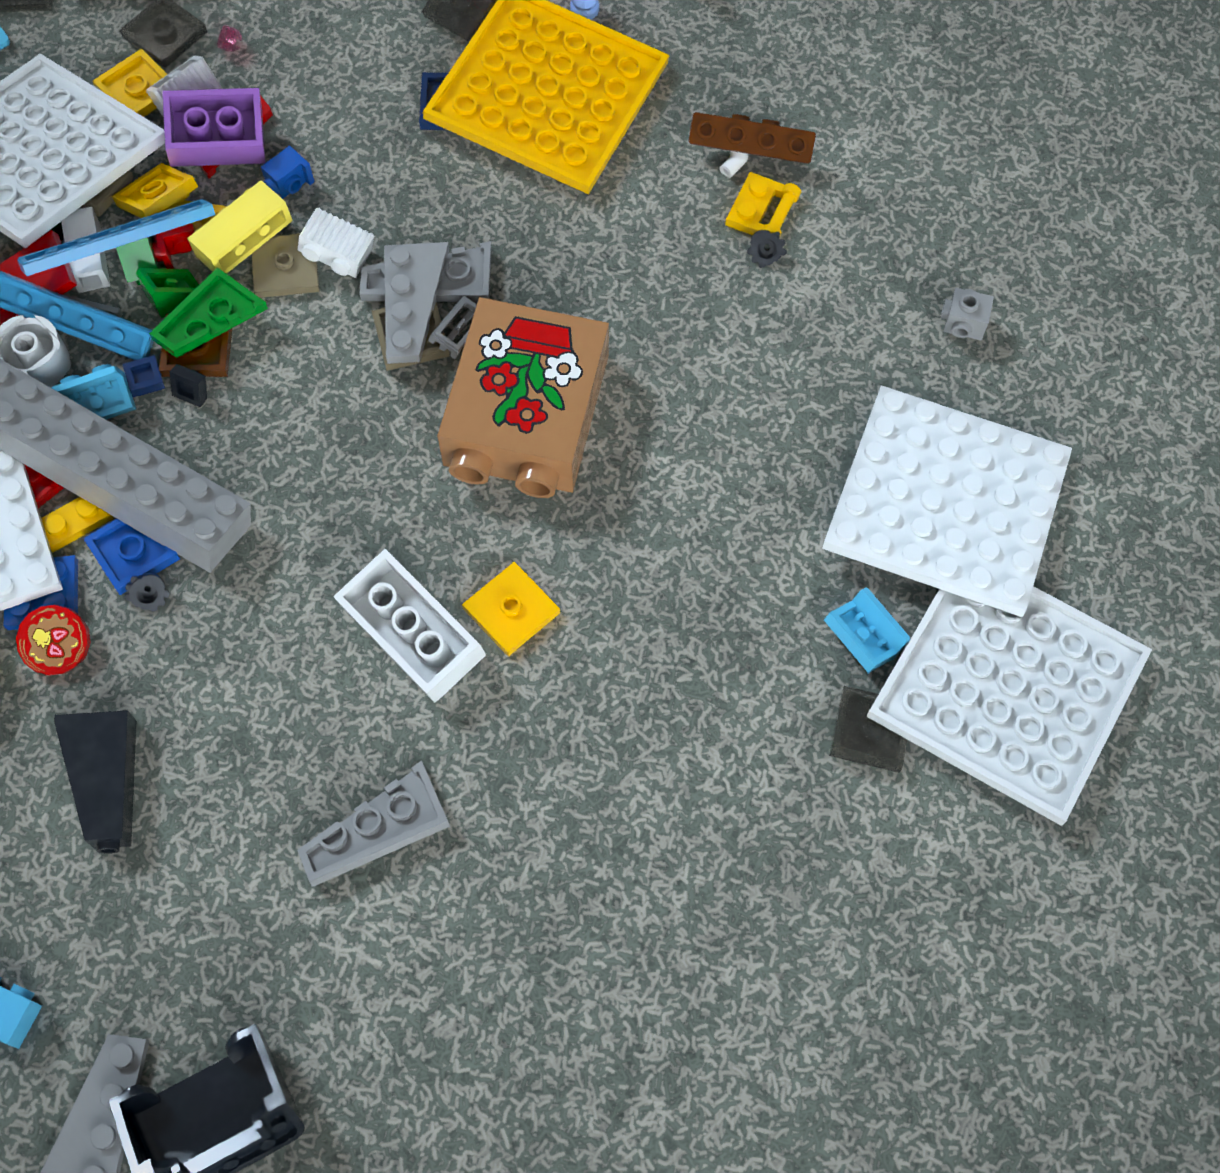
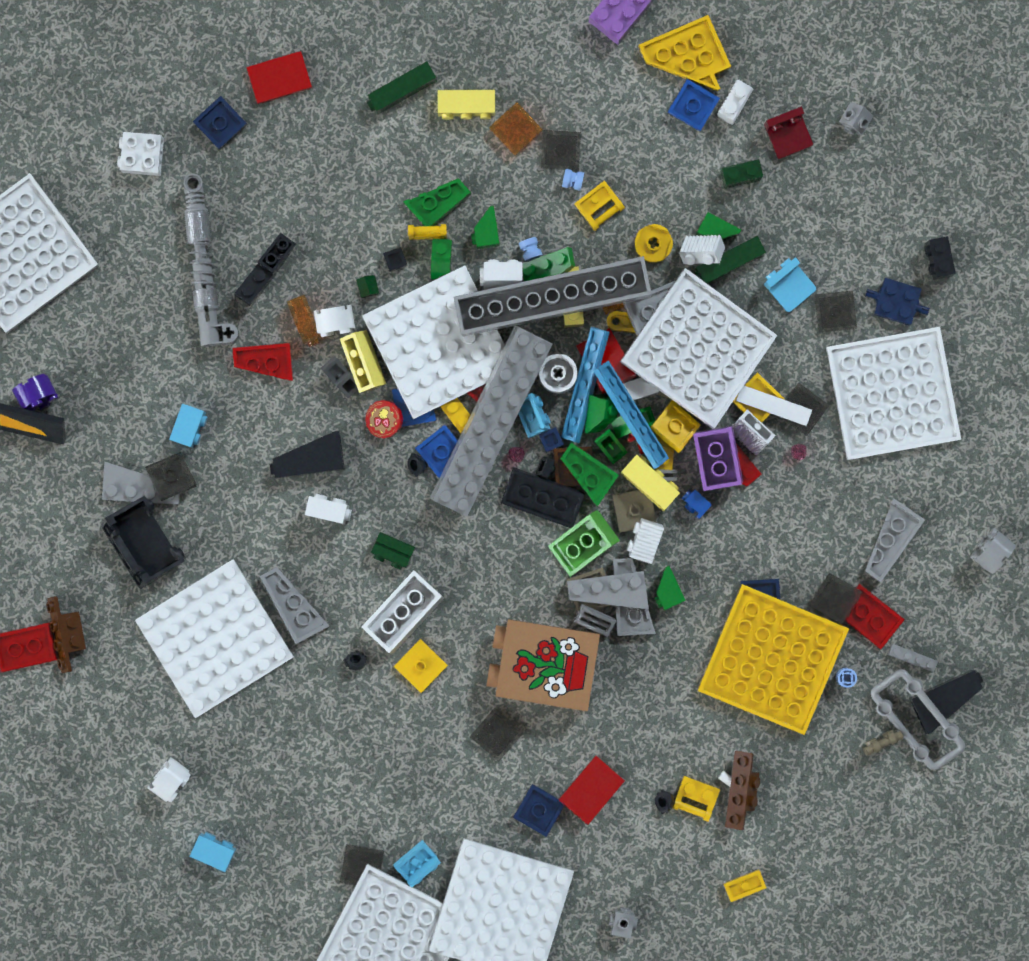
camera: 85 degrees right, 20 degrees up
none -> white plate [135,559,294,718]
none -> clear smoke plate [145,452,197,501]
none -> white brick [147,757,191,802]
none -> medium azure brick [190,832,236,872]
none -> white brick [305,494,352,524]
none -> black animal [343,651,367,671]
none -> dark green brick [371,532,416,570]
none -> clear smoke plate [470,708,524,762]
none -> black tile [501,467,585,528]
none -> clear pink hinge [508,447,525,462]
none -> dark blue plate [513,784,565,837]
none -> bright green slope [548,510,620,577]
none -> red tile [558,756,625,825]
none -> green slope [585,394,618,433]
none -> green slope [654,566,686,610]
none -> yellow plate [723,869,767,902]
none -> white sticker [736,386,812,426]

